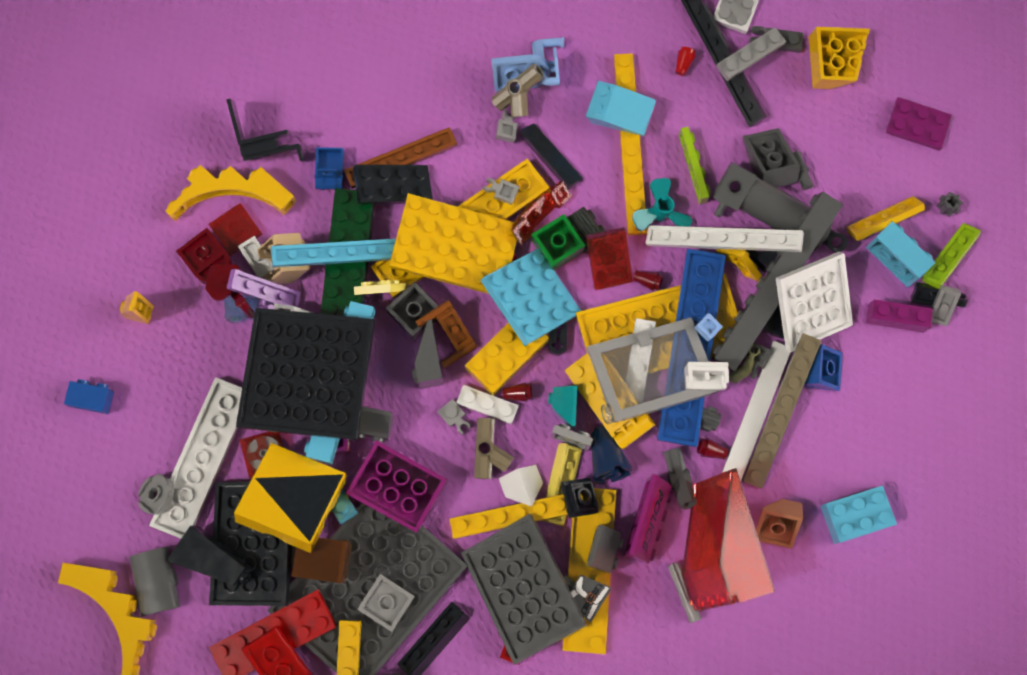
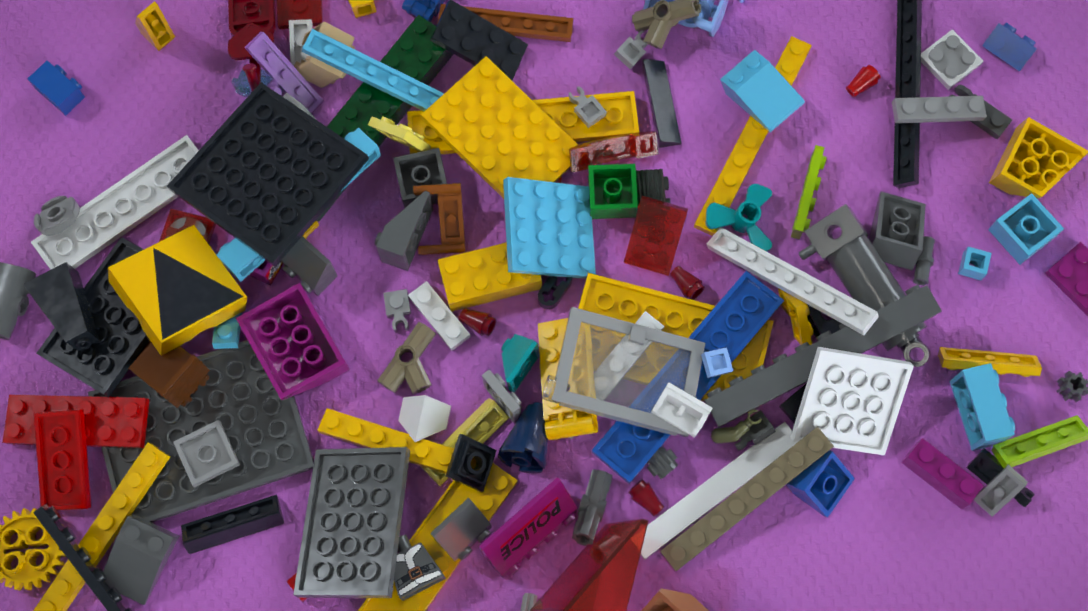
camera: 35 degrees right, 5 degrees down
none -> medium azure plate [958,246,992,280]
none -> medium azure brick [988,193,1064,265]

